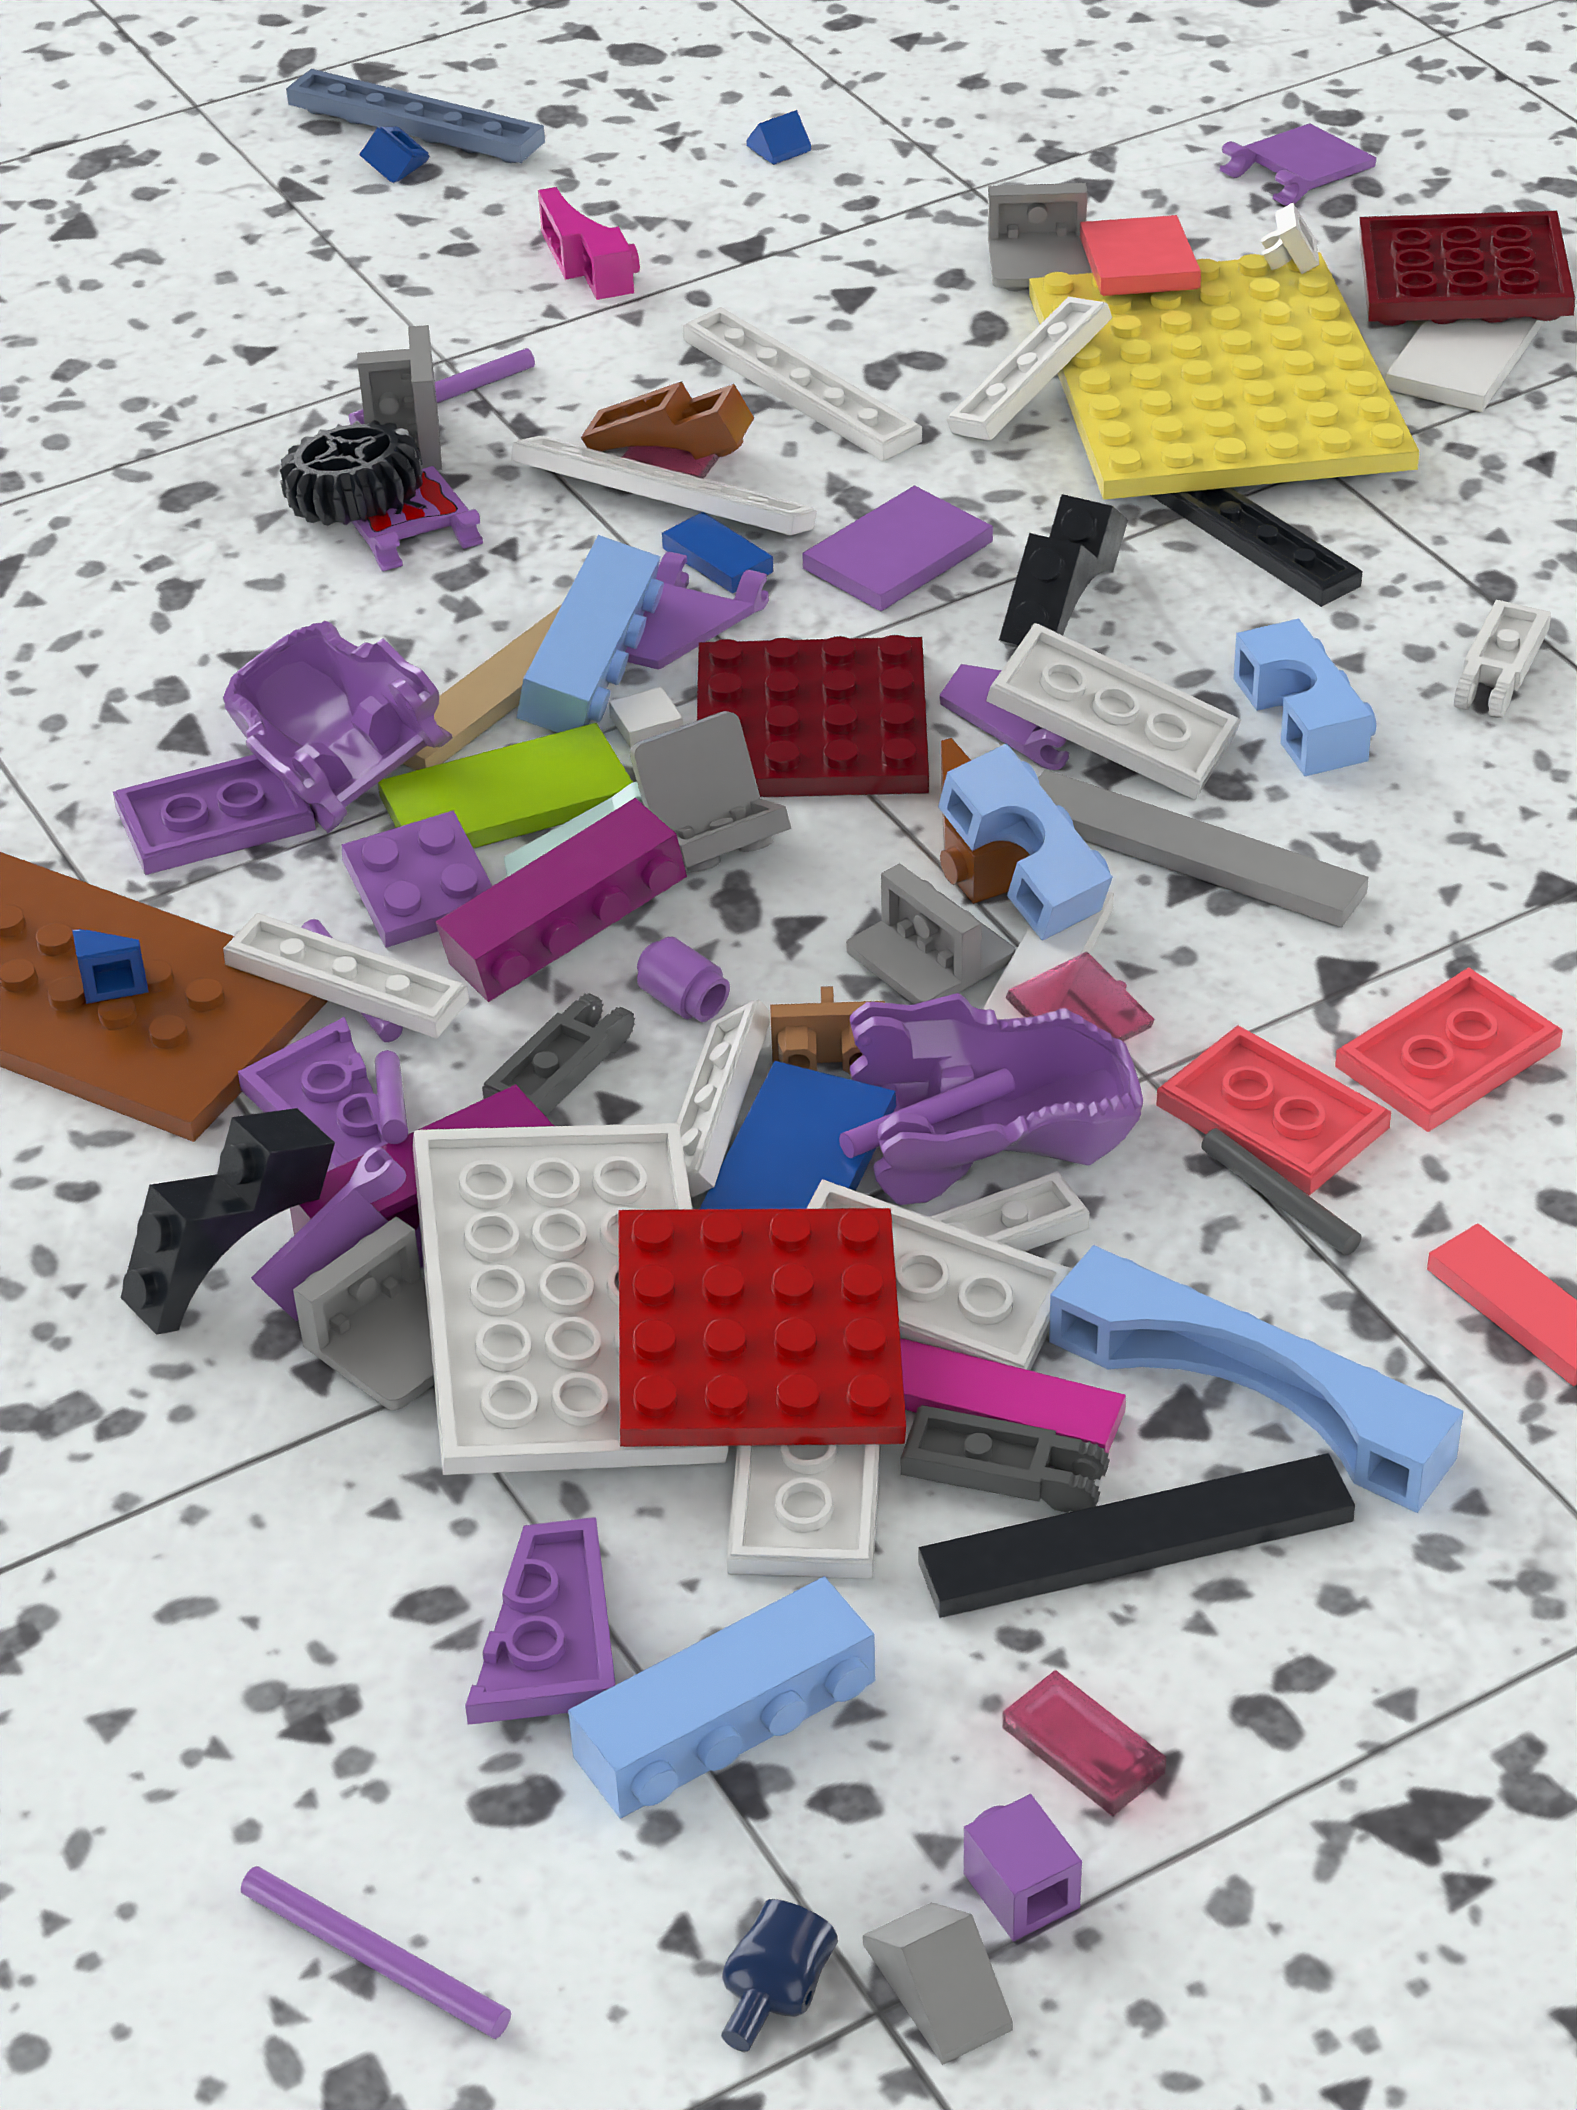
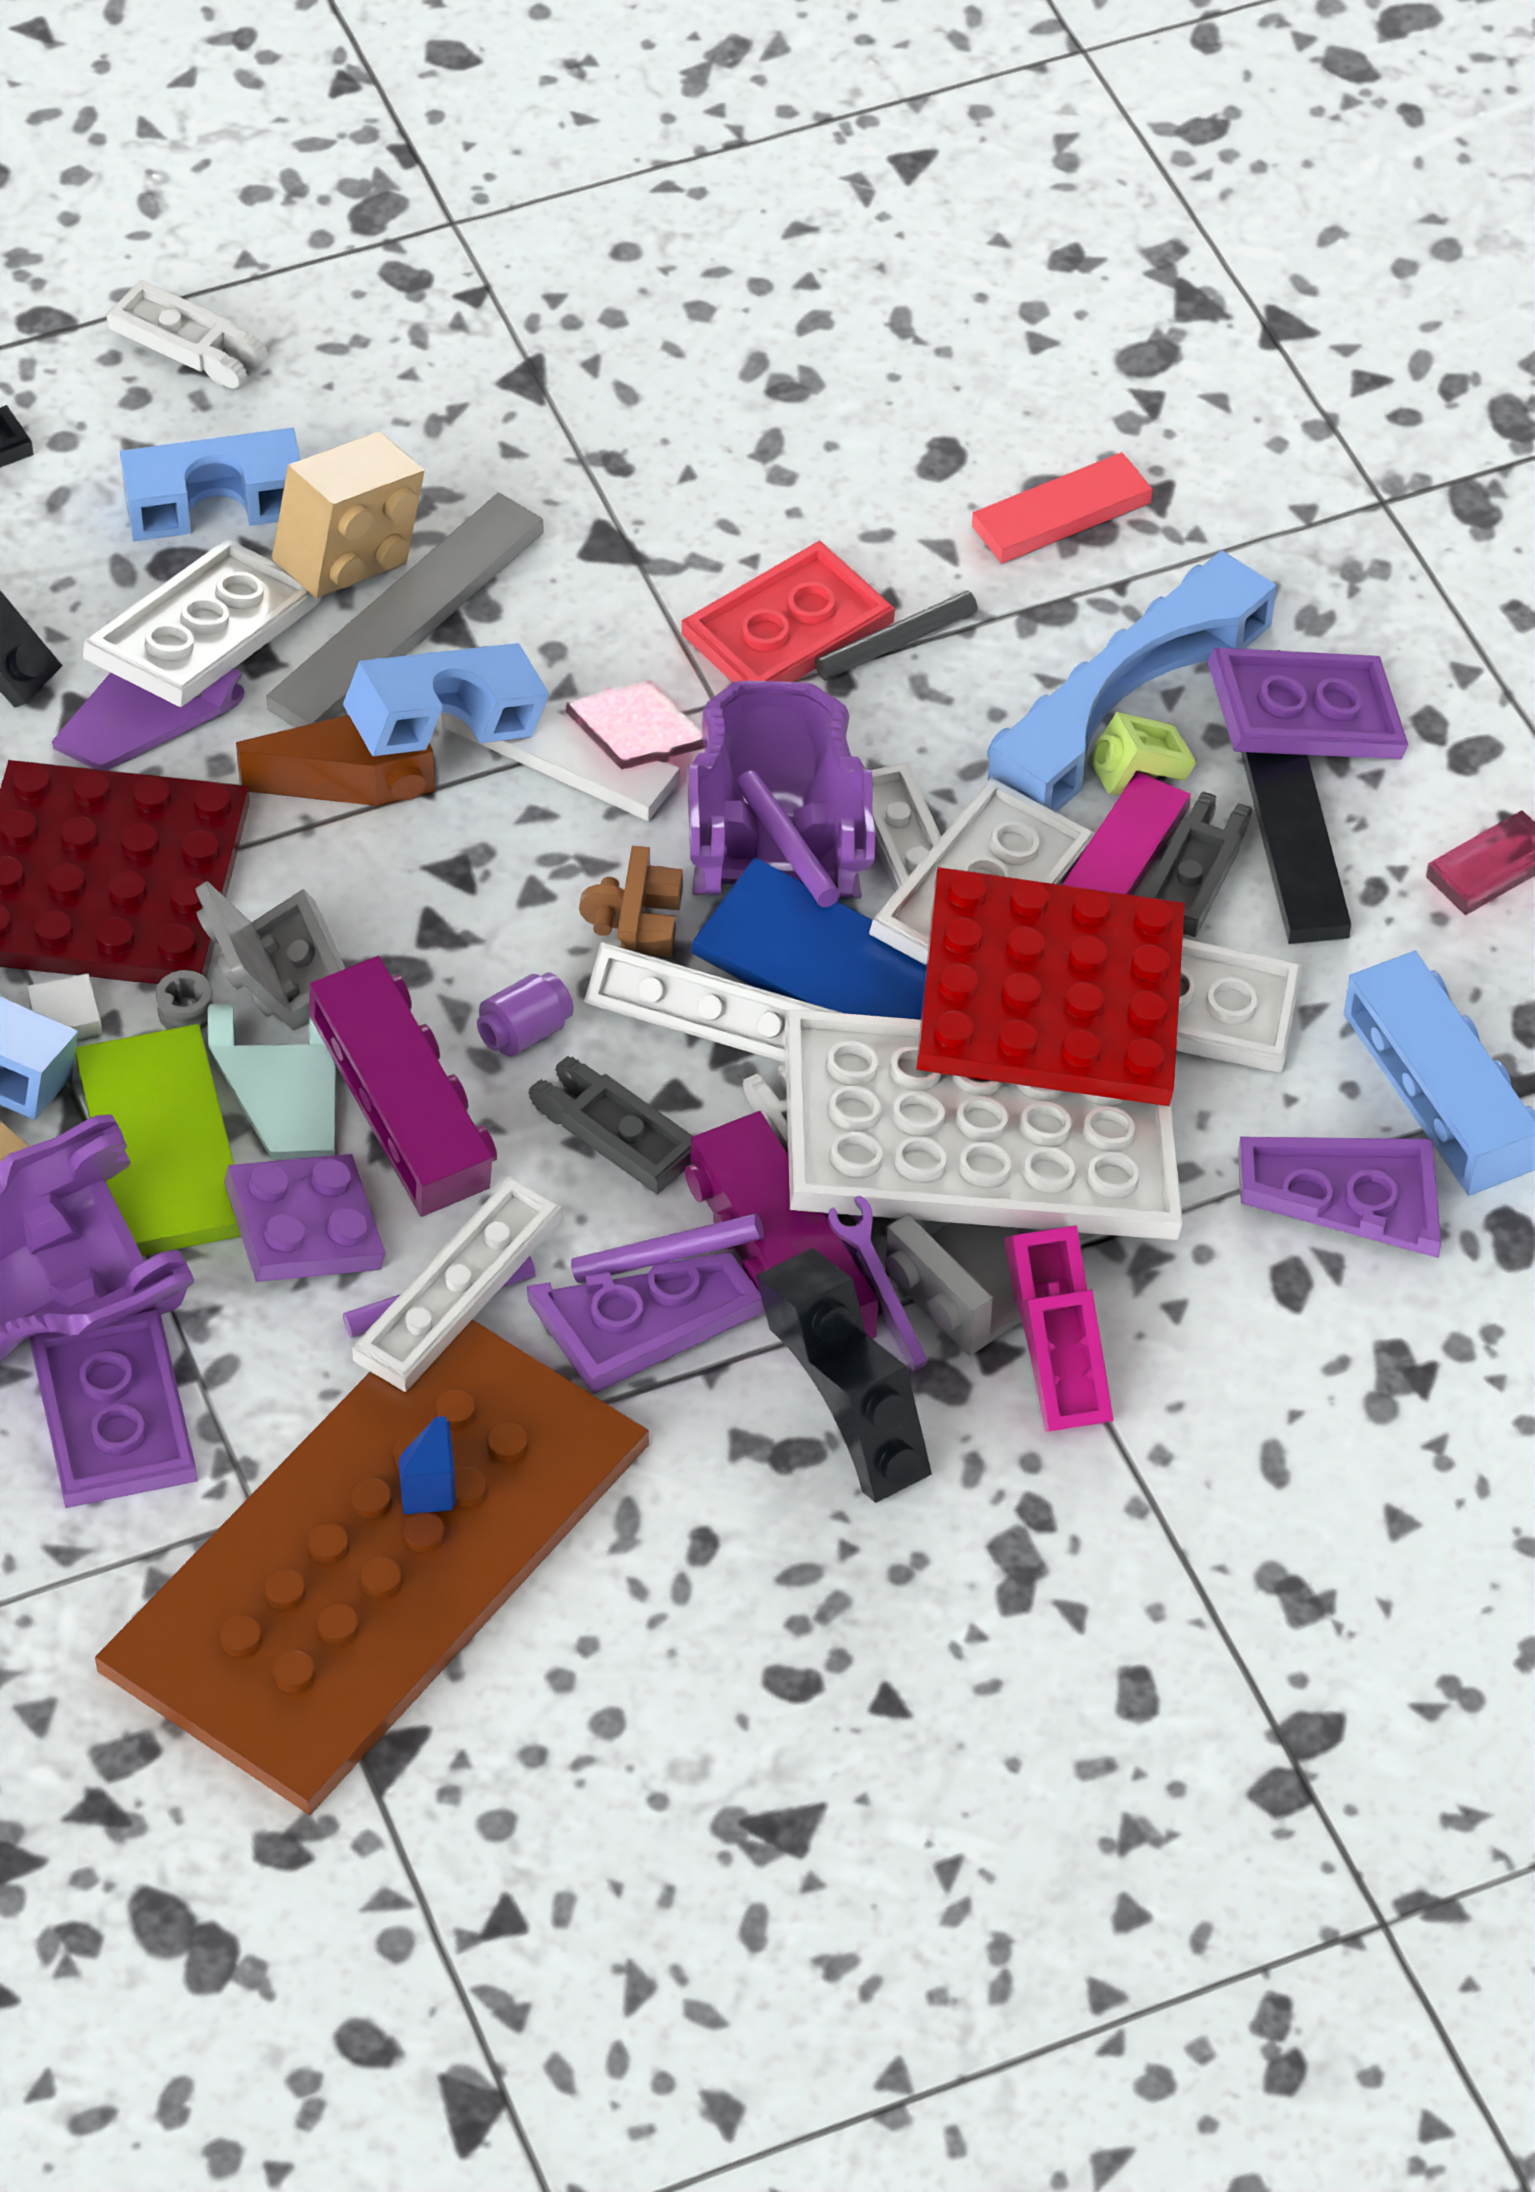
camera: 85 degrees left, 10 degrees up
light grey bracket [846,863,1016,1004] -> none
coral tile [1335,967,1563,1132] -> none
none -> tan brick [272,431,425,598]
none -> dark pink slope [1004,1225,1114,1432]
none -> yellowish green bracket [1089,712,1197,796]
none -> medium lavender tile [1207,647,1409,759]

